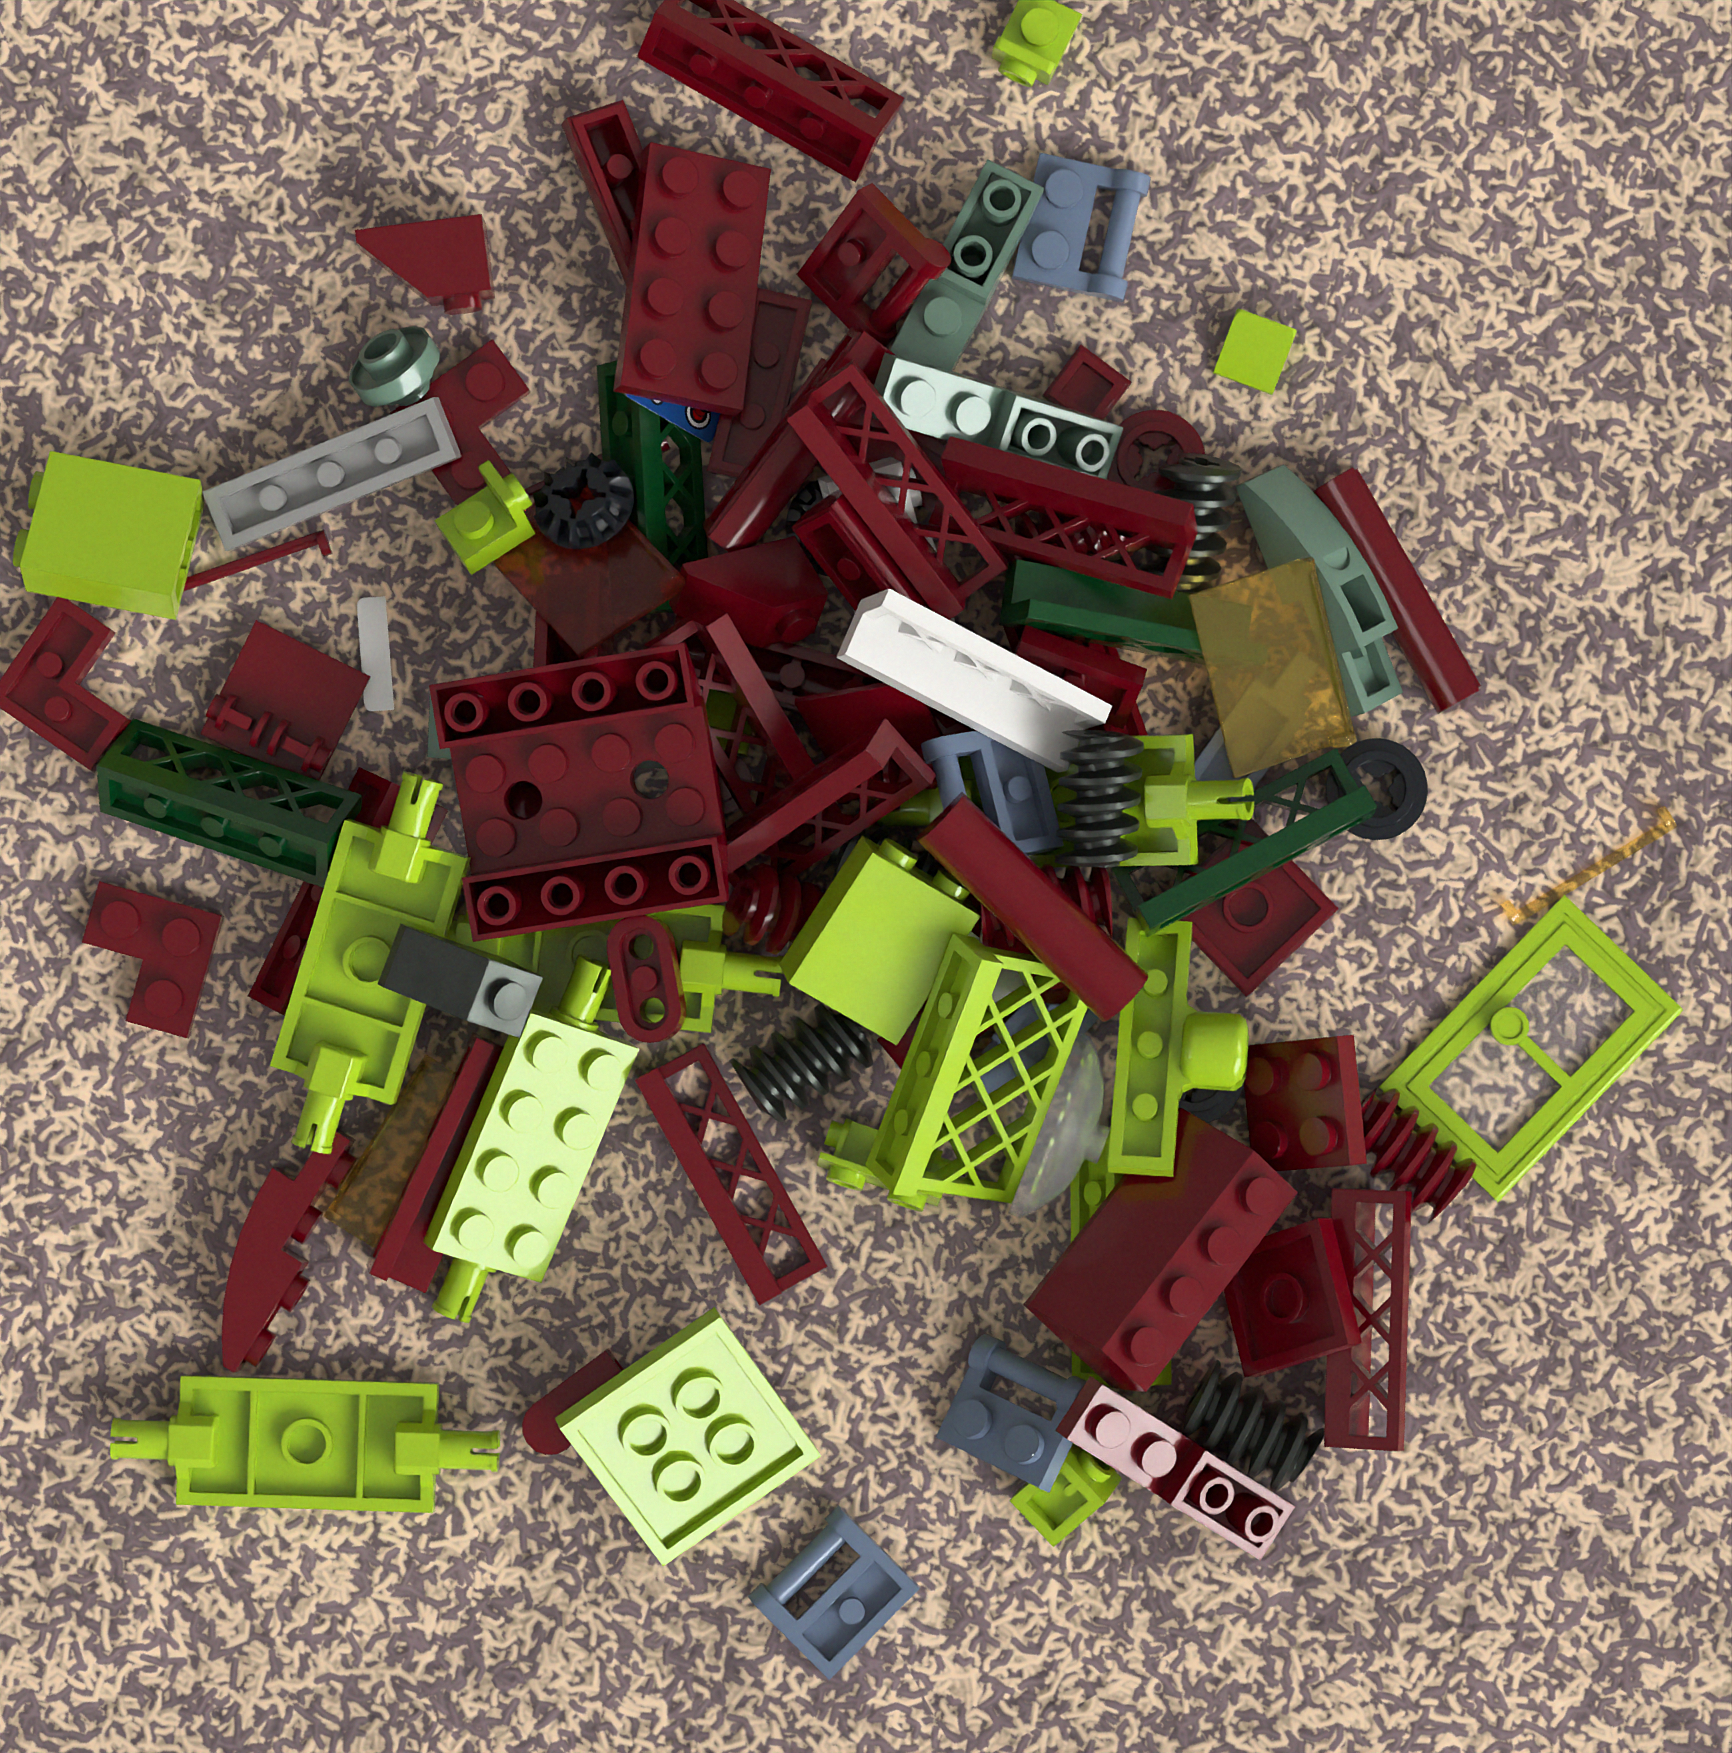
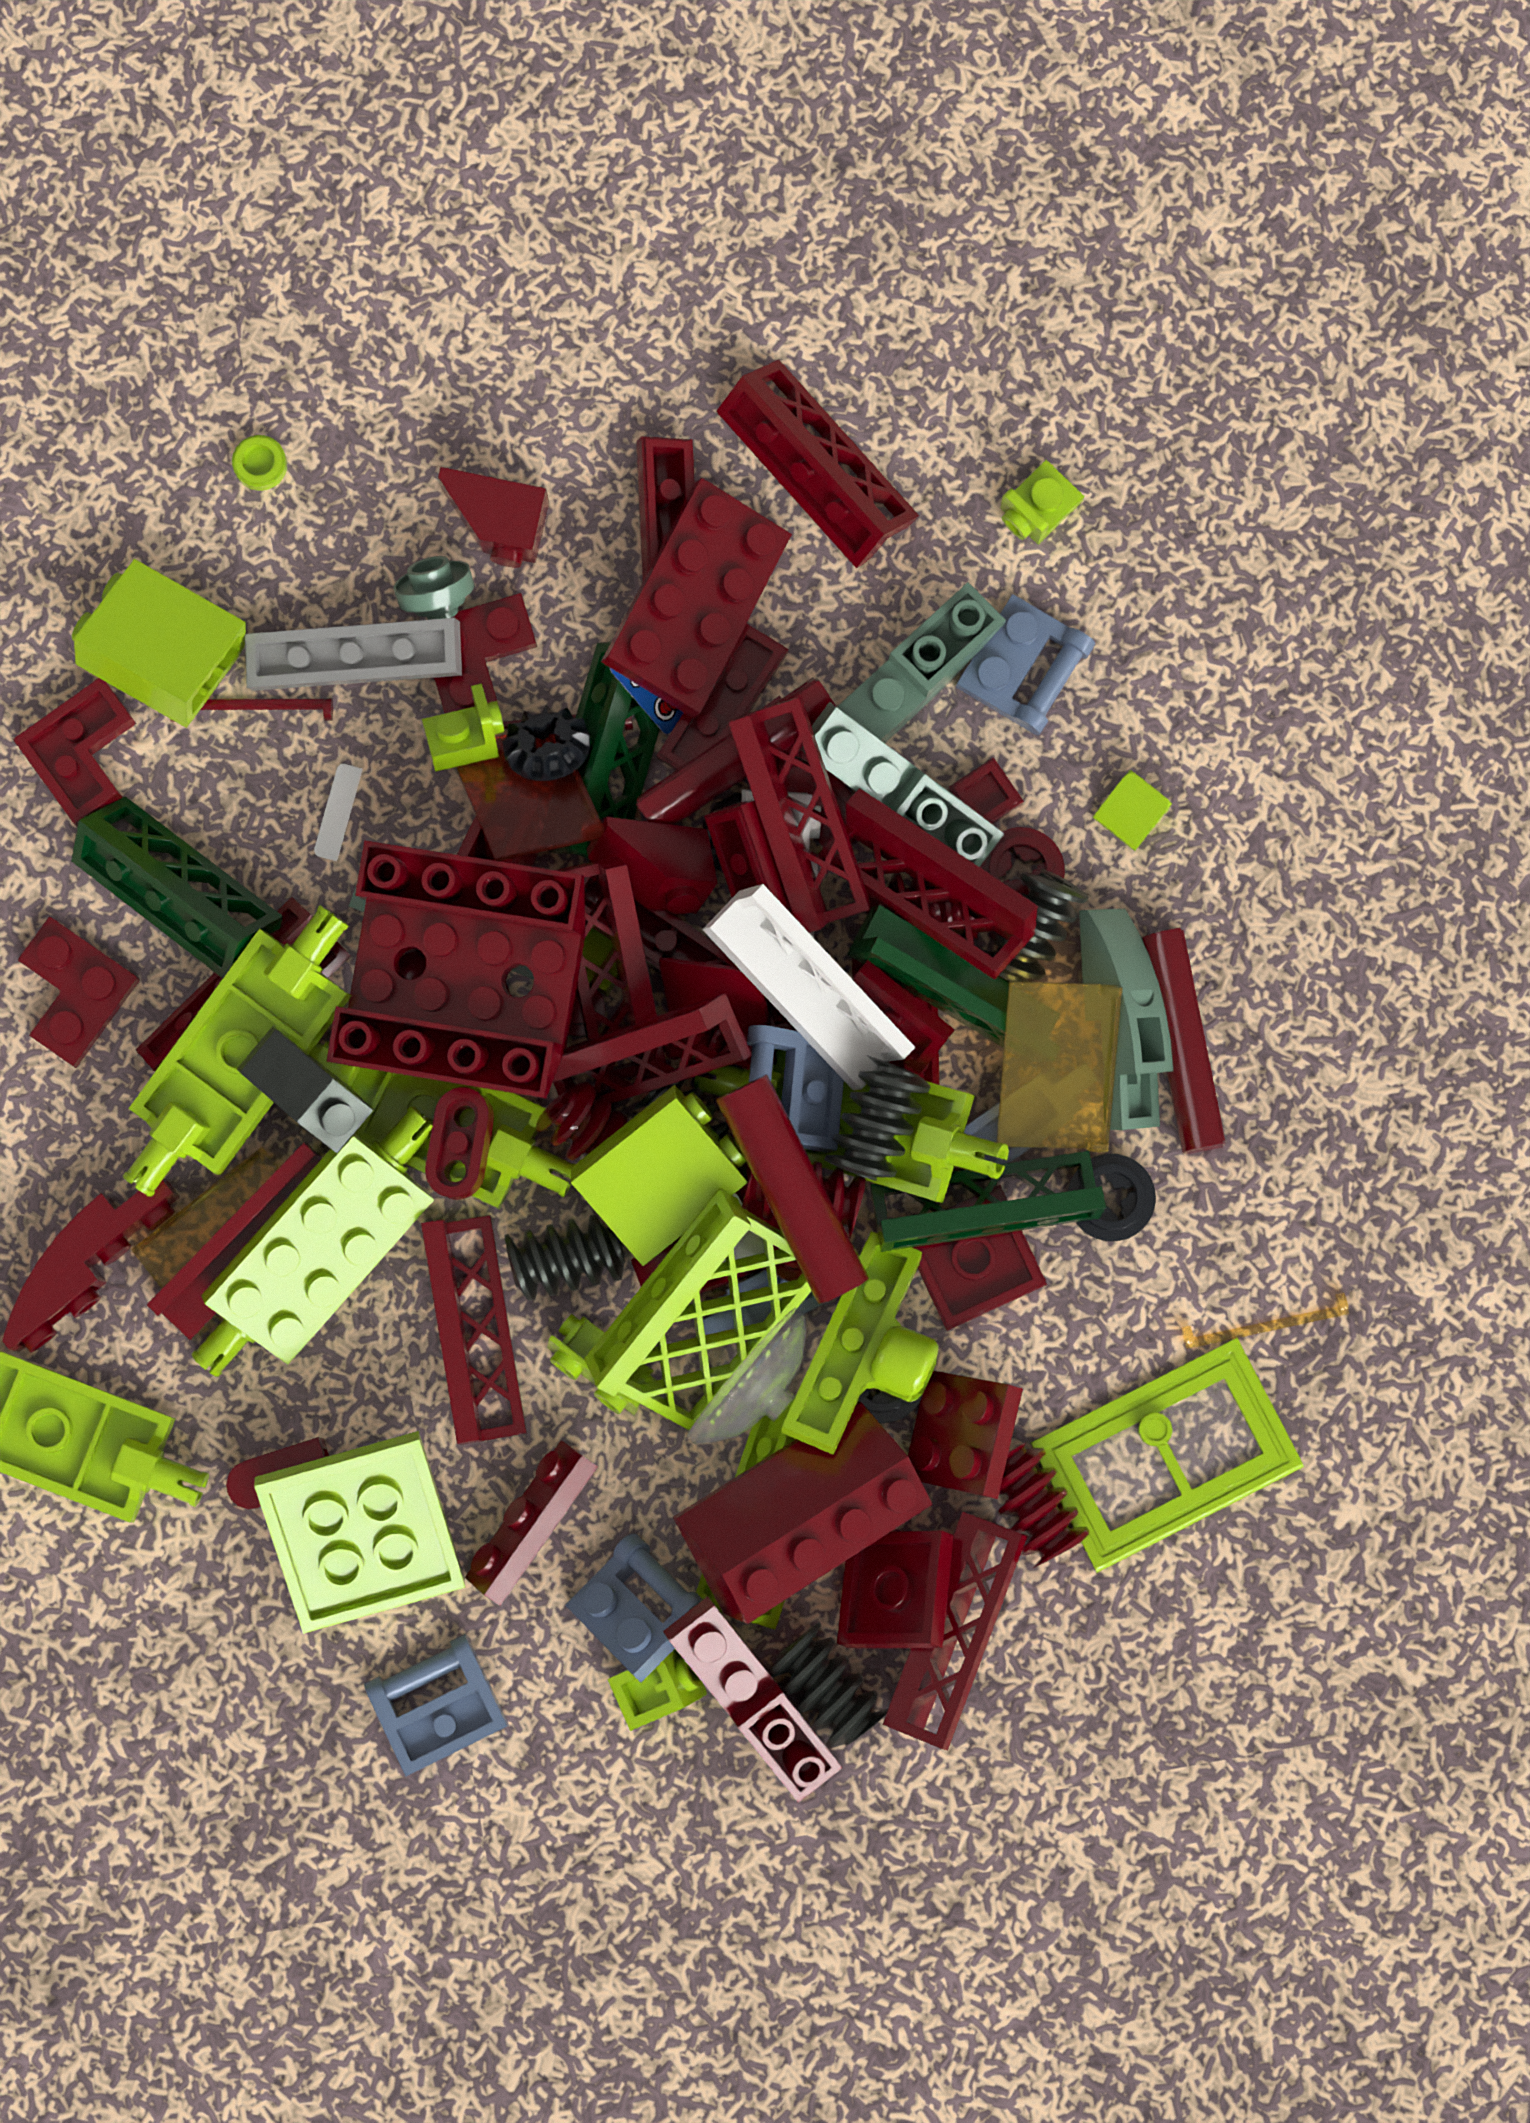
camera: 15 degrees right, 5 degrees down
dark red hinge [200,620,371,781] -> none
dark red plate [796,183,951,347] -> none
none -> lime tile [232,435,287,491]
none -> dark red plate [464,1440,598,1606]

